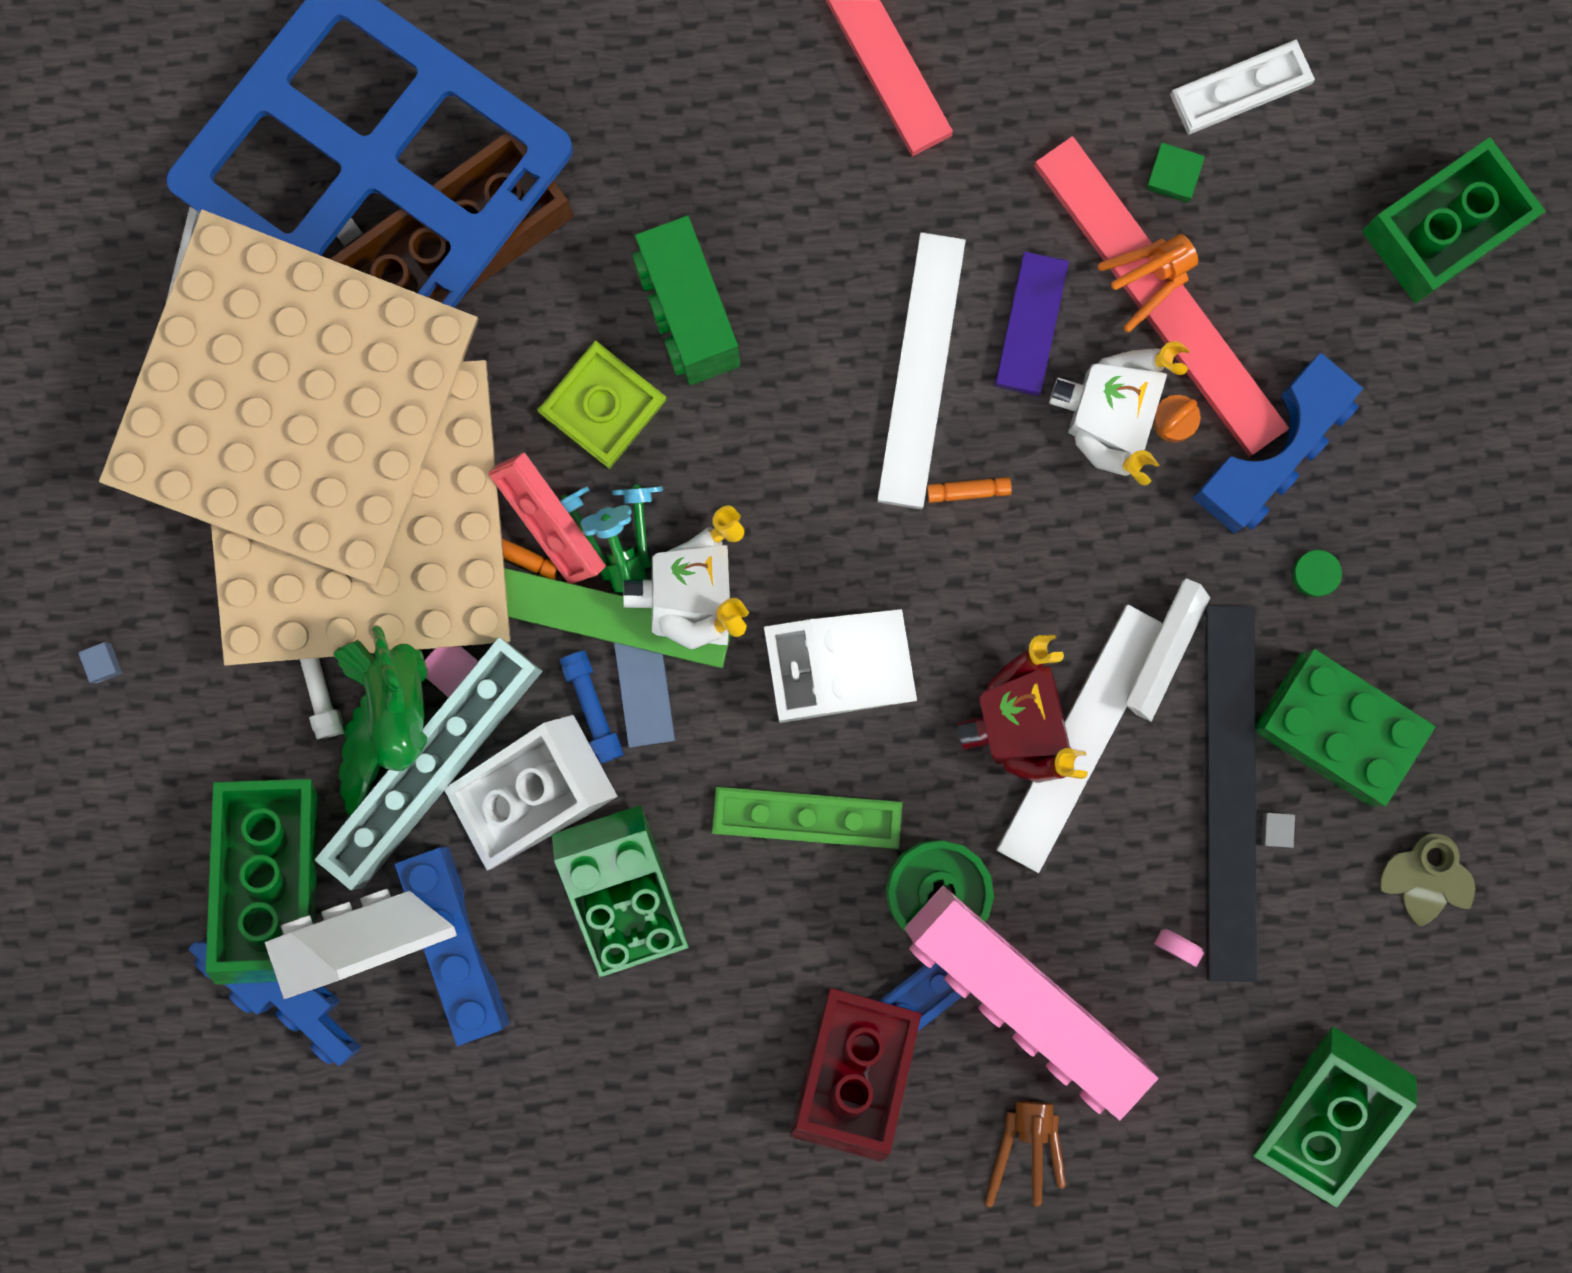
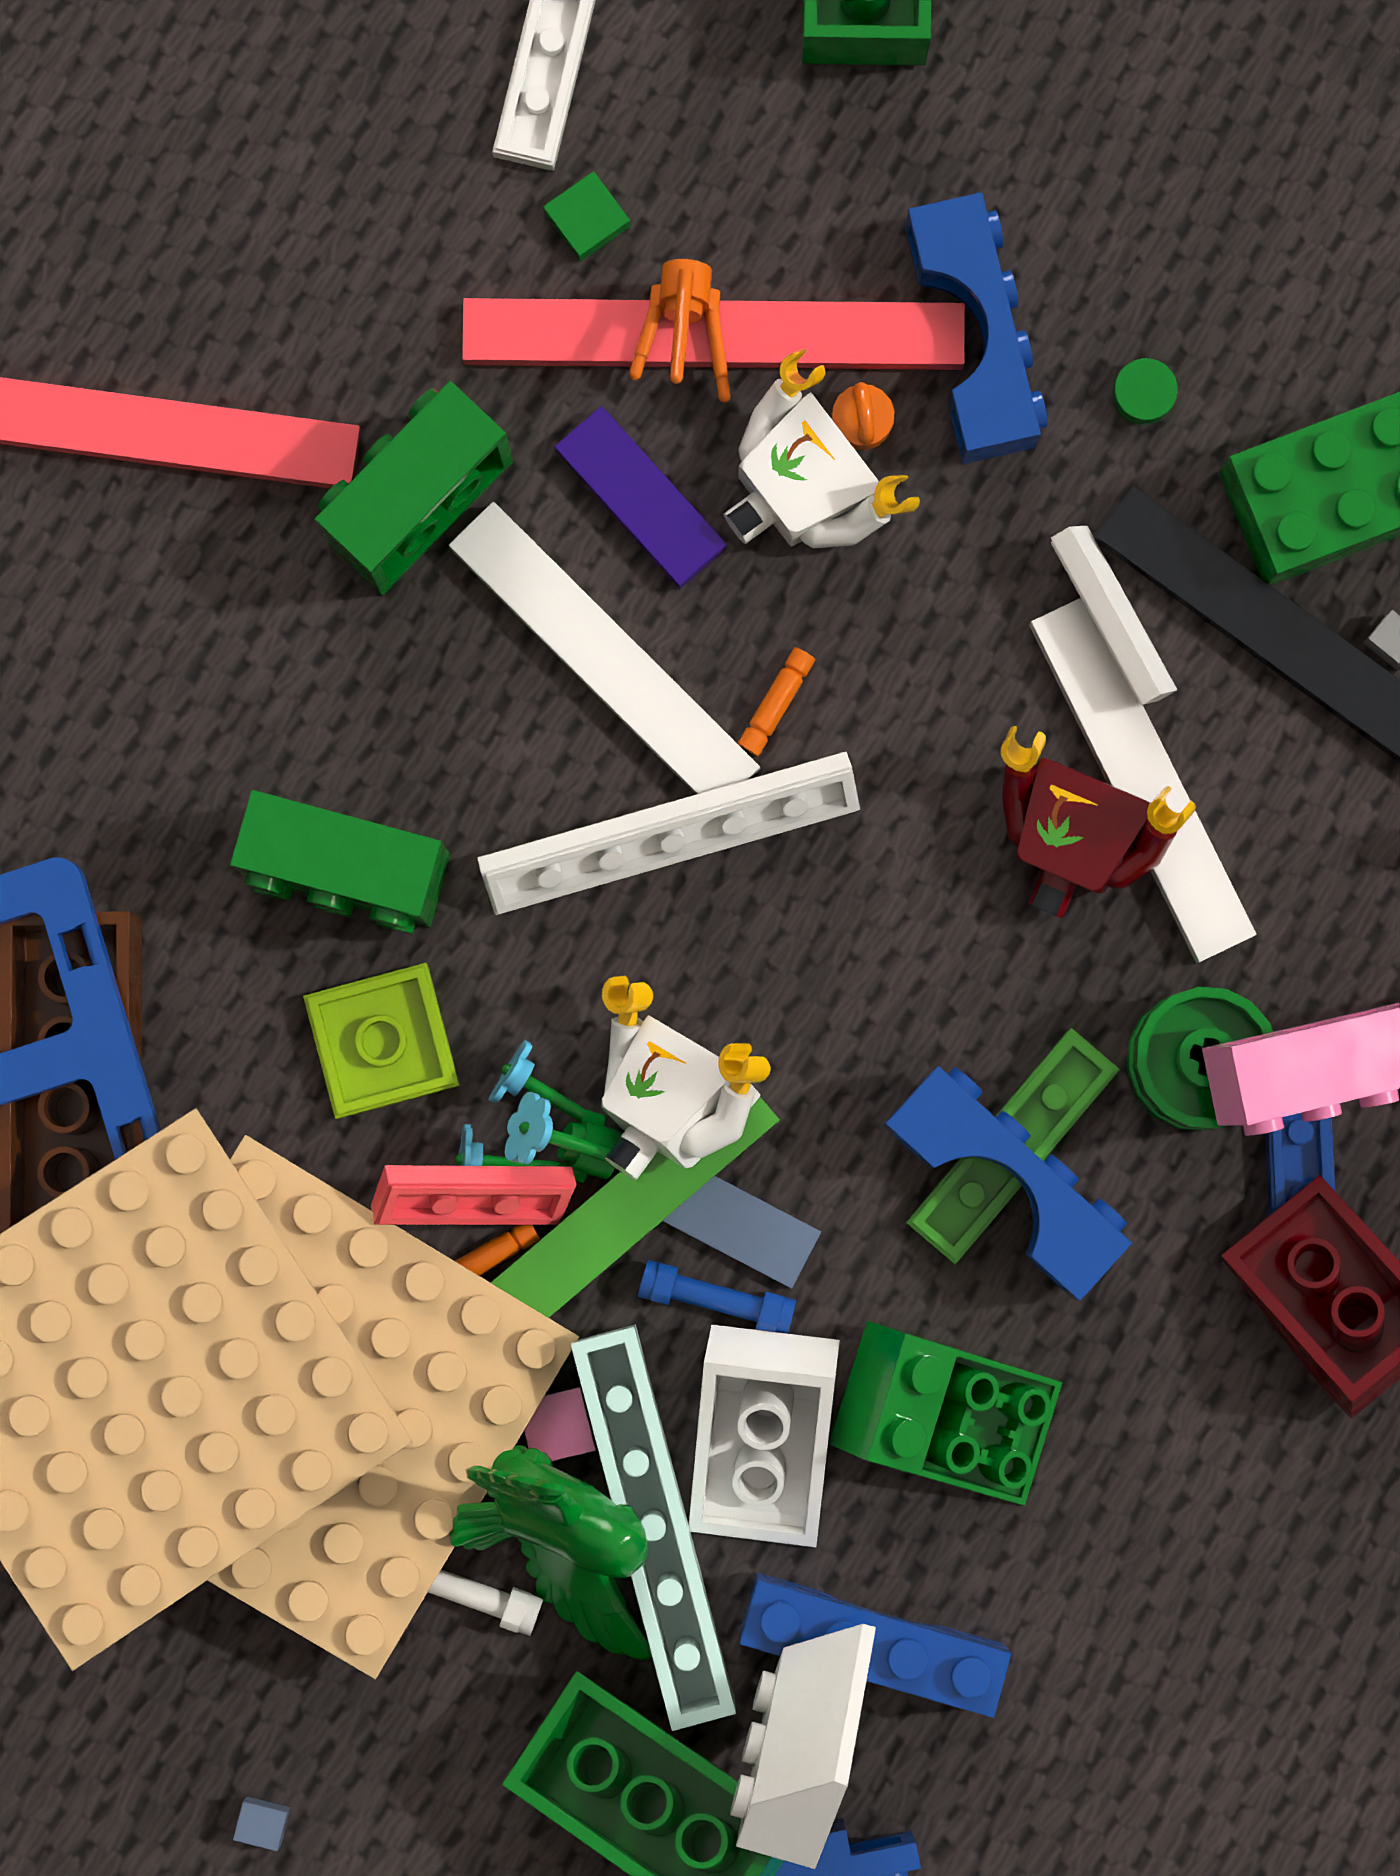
camera: 55 degrees left, 0 degrees up
white slope [764,609,917,723] -> none
none -> green brick [315,381,513,596]
none -> white tile [478,752,860,915]
none -> blue arch [882,1066,1132,1301]

